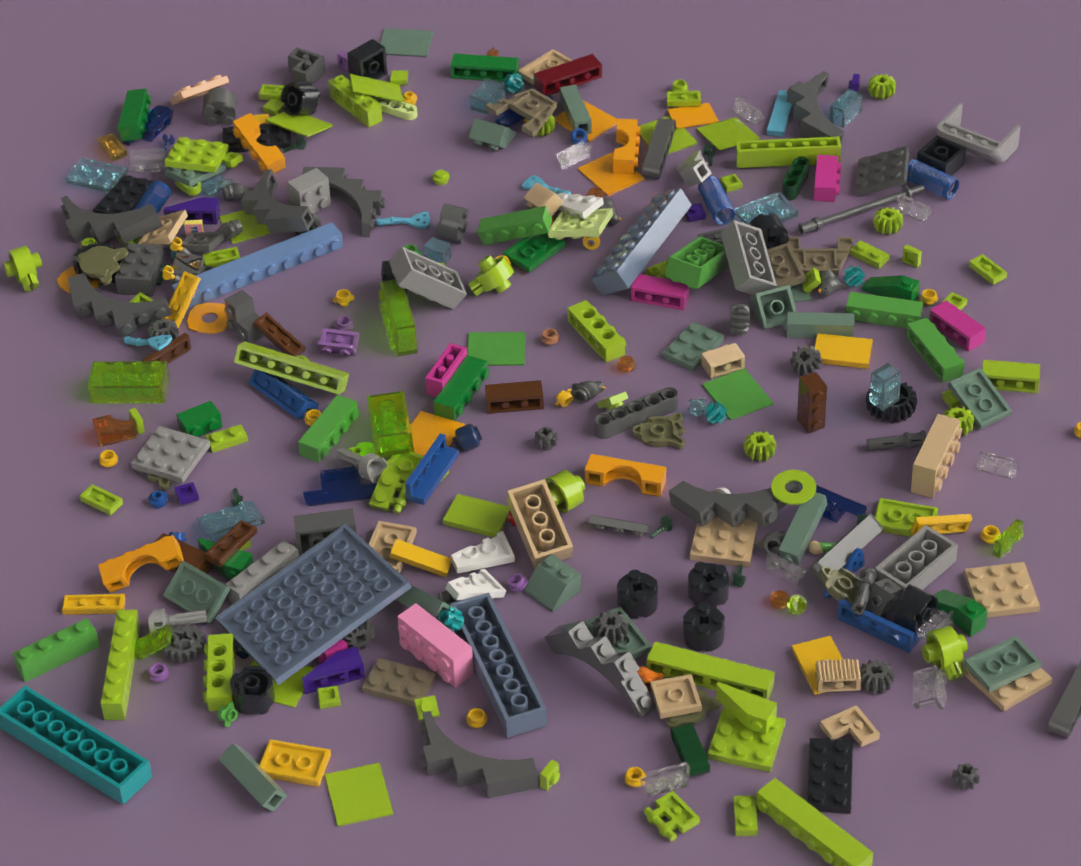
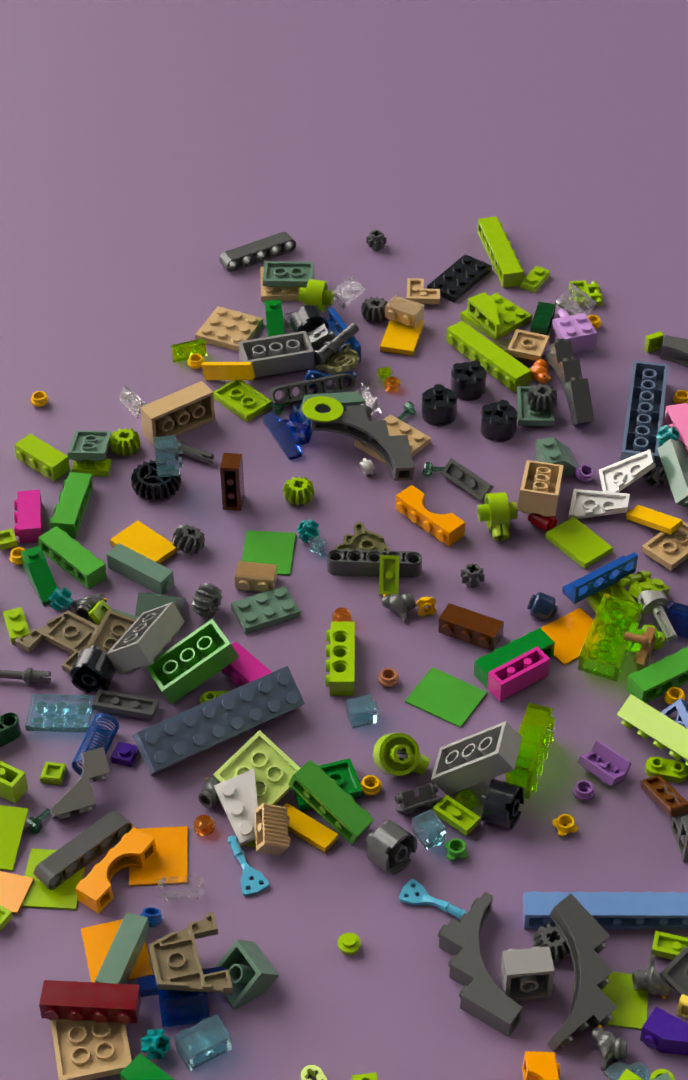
camera: 150 degrees left, 0 degrees up
none -> clear light blue brick [346,694,379,728]
none -> dark grey hinge [395,783,442,814]
none -> lavender brick [551,308,597,354]
none -> medium nougat plate [624,626,657,671]

